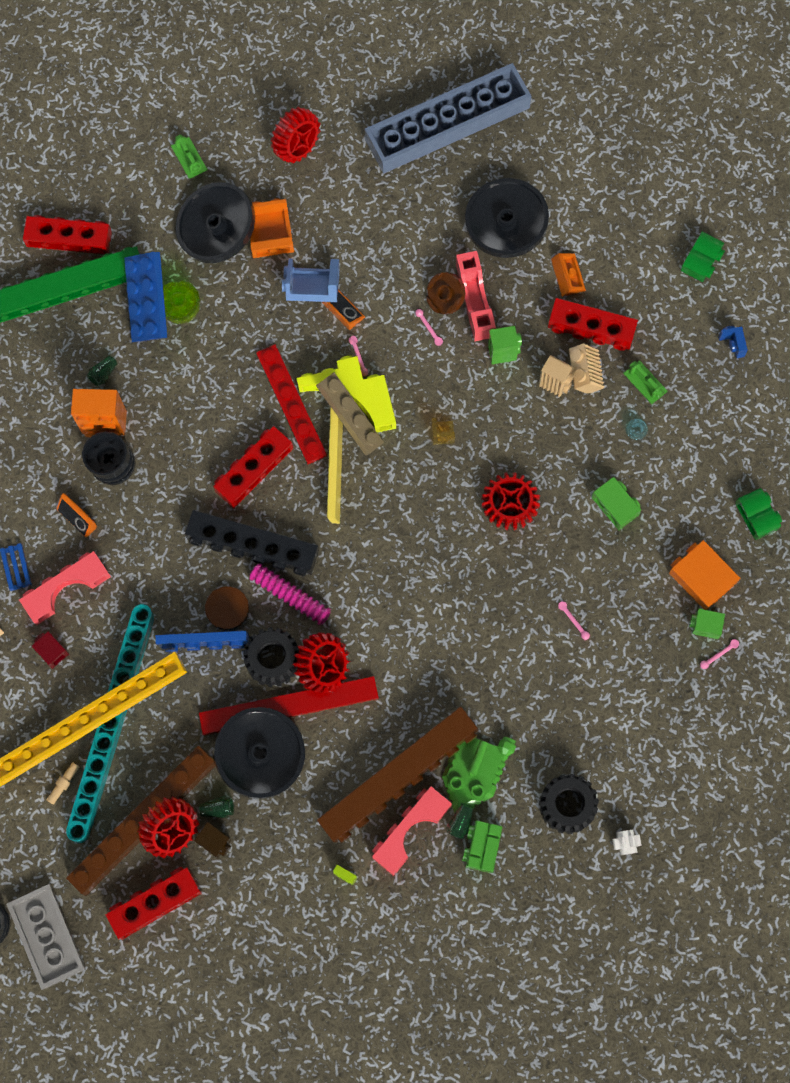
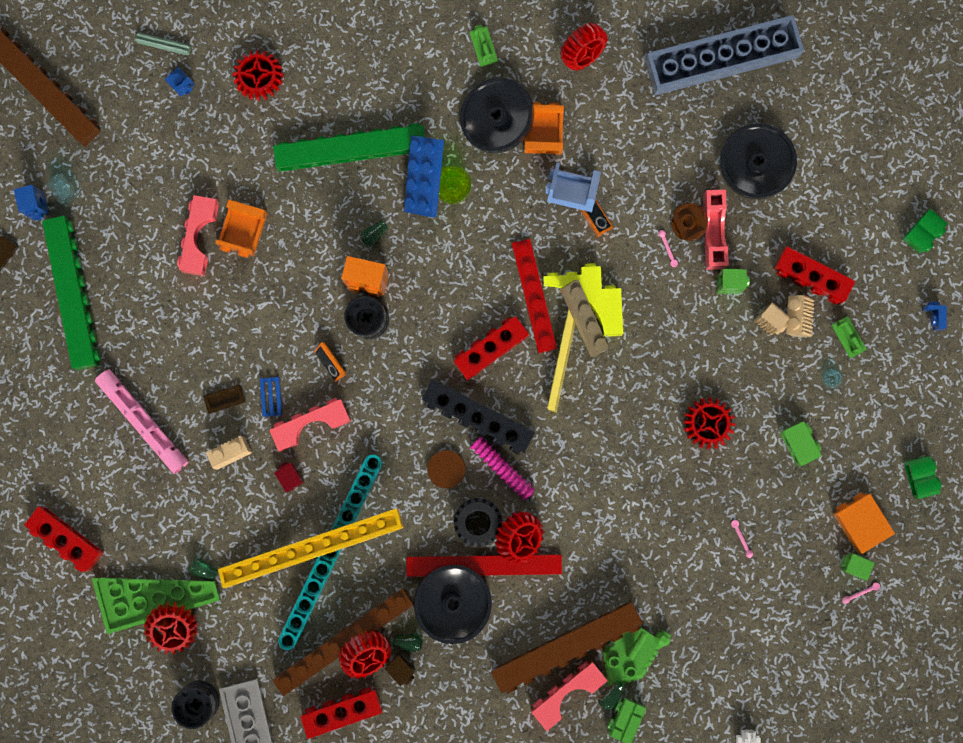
camera: 10 degrees right, 10 degrees up
red brick [23,215,112,254] -> none
tan bar [46,762,79,805] -> none
blue plate [155,631,250,652] -> none
lime tile [333,865,357,885] -> none
bright pink hinge [349,336,369,377] -> none
clear yellow panel [432,417,455,445] -> none
black tyre [539,774,599,834] -> none
orange slope [551,253,586,297] -> none

